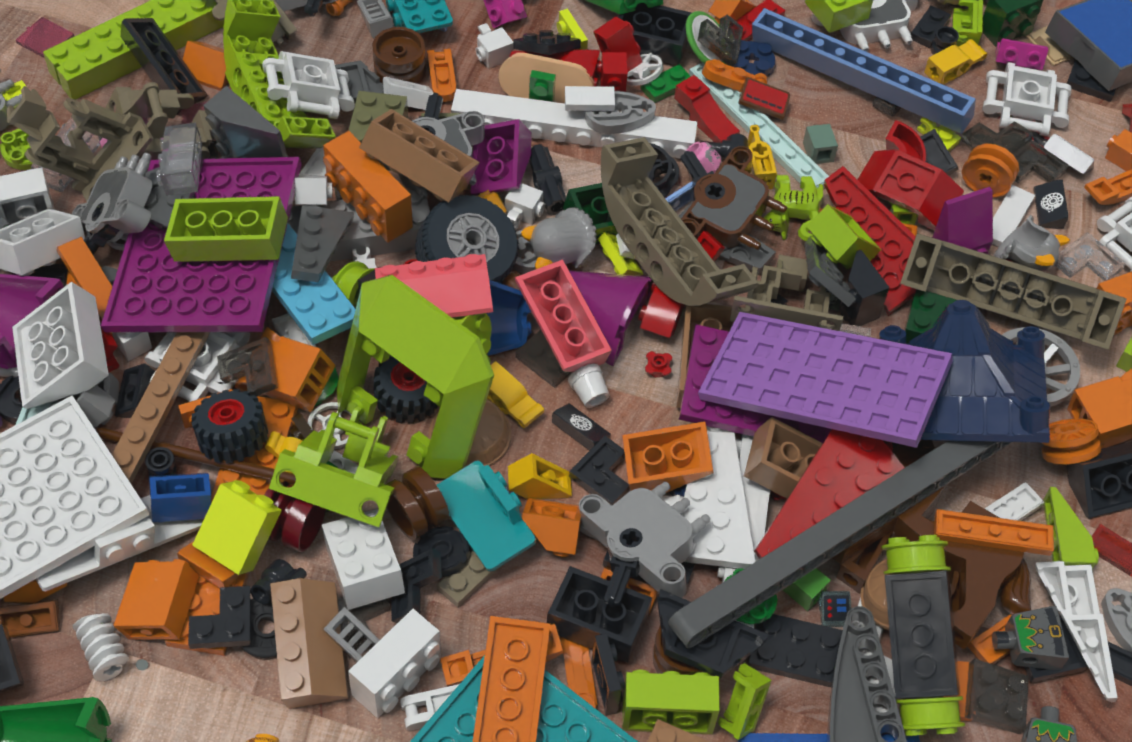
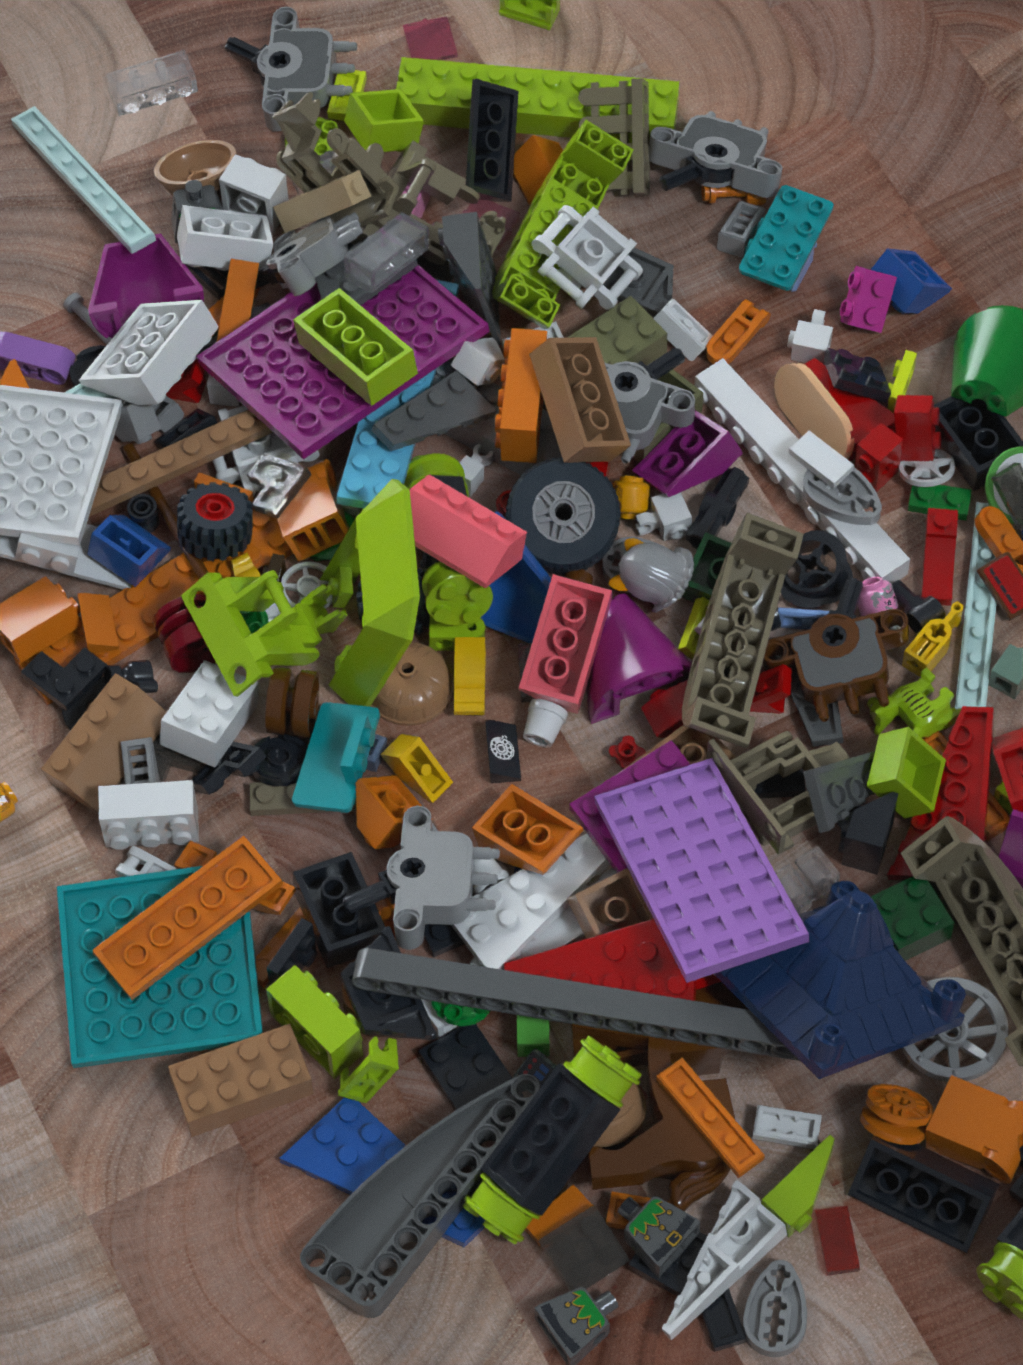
camera: 50 degrees right, 5 degrees up
neon yellow brick [192,480,282,575] -> none
reddish brown wheel [372,27,426,84] -> none
green plate [529,70,556,102] -> none
black plate [569,436,630,505] -> none
none -> tan brick [273,170,371,233]
none -> lime piece [344,89,424,152]

